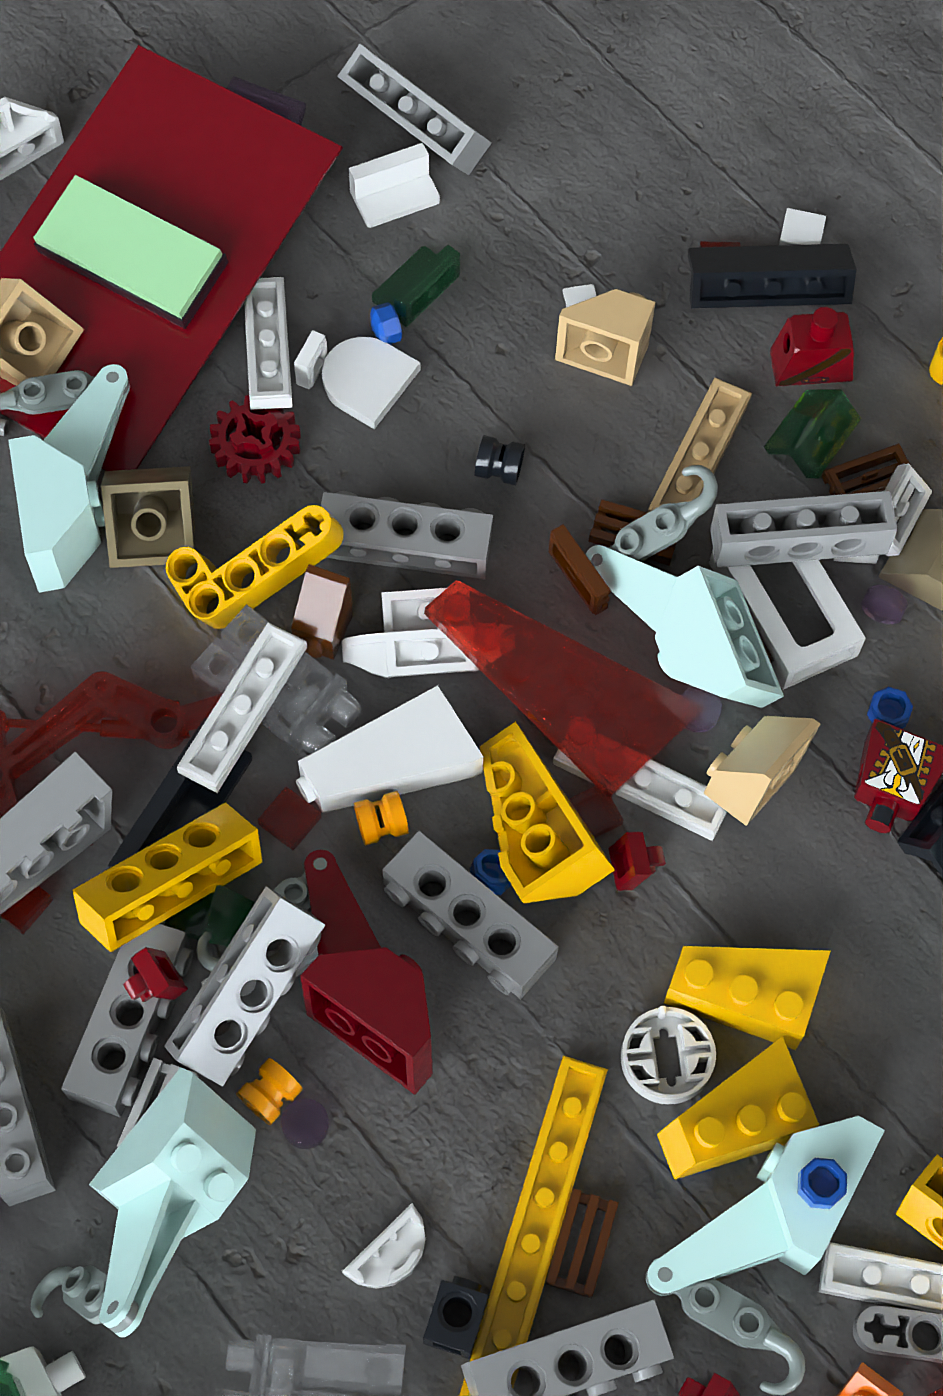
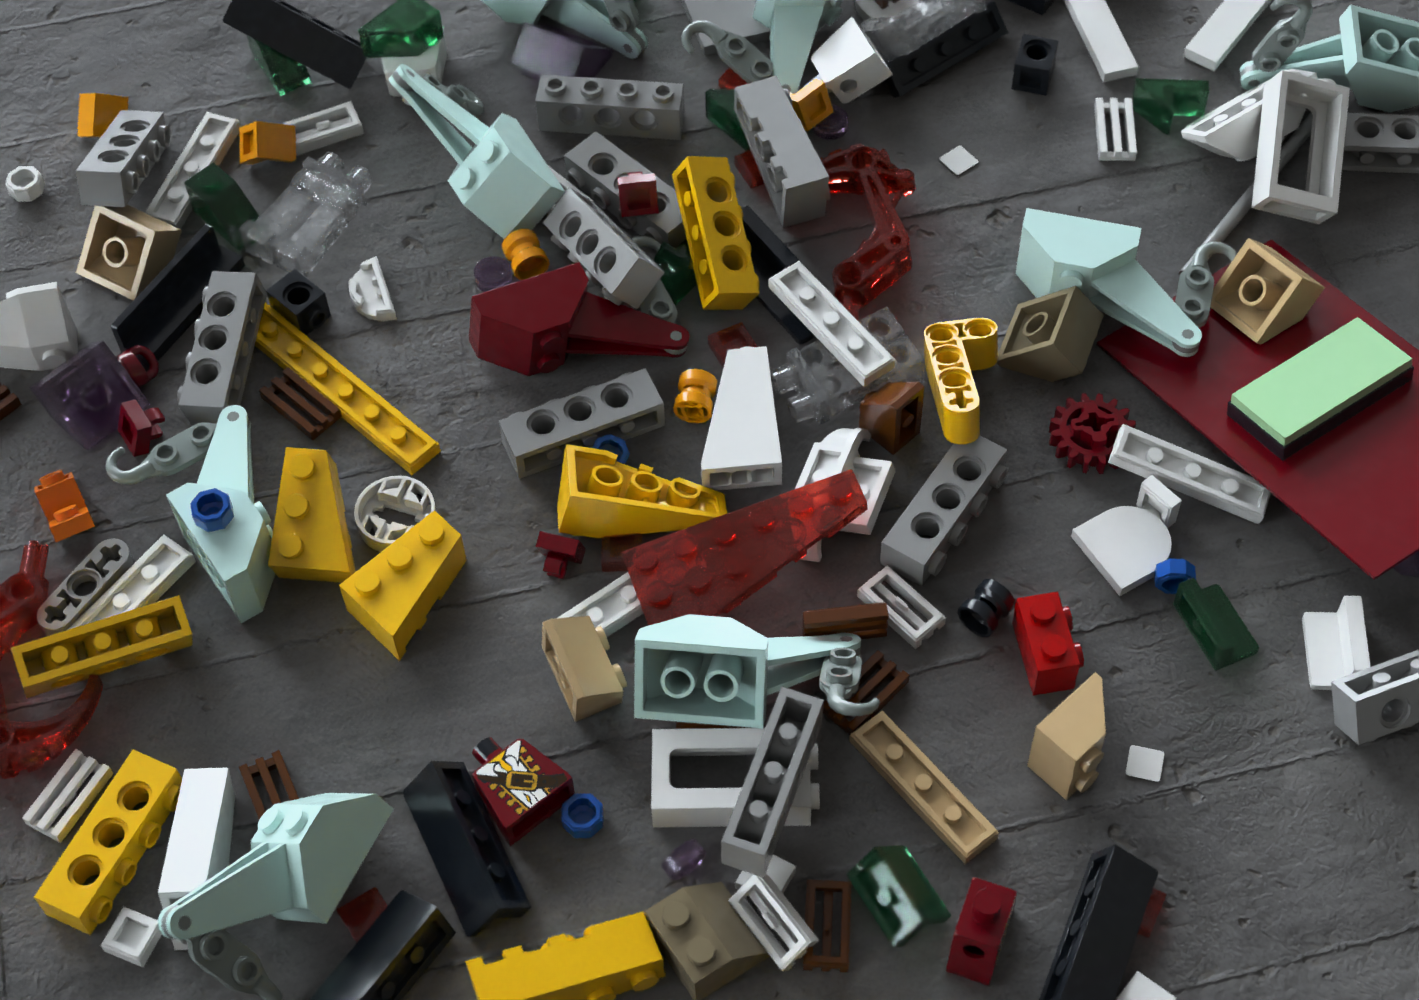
camera: 120 degrees right, 10 degrees down
none -> white tile [857,565,946,649]
none -> red brick [1012,591,1084,696]

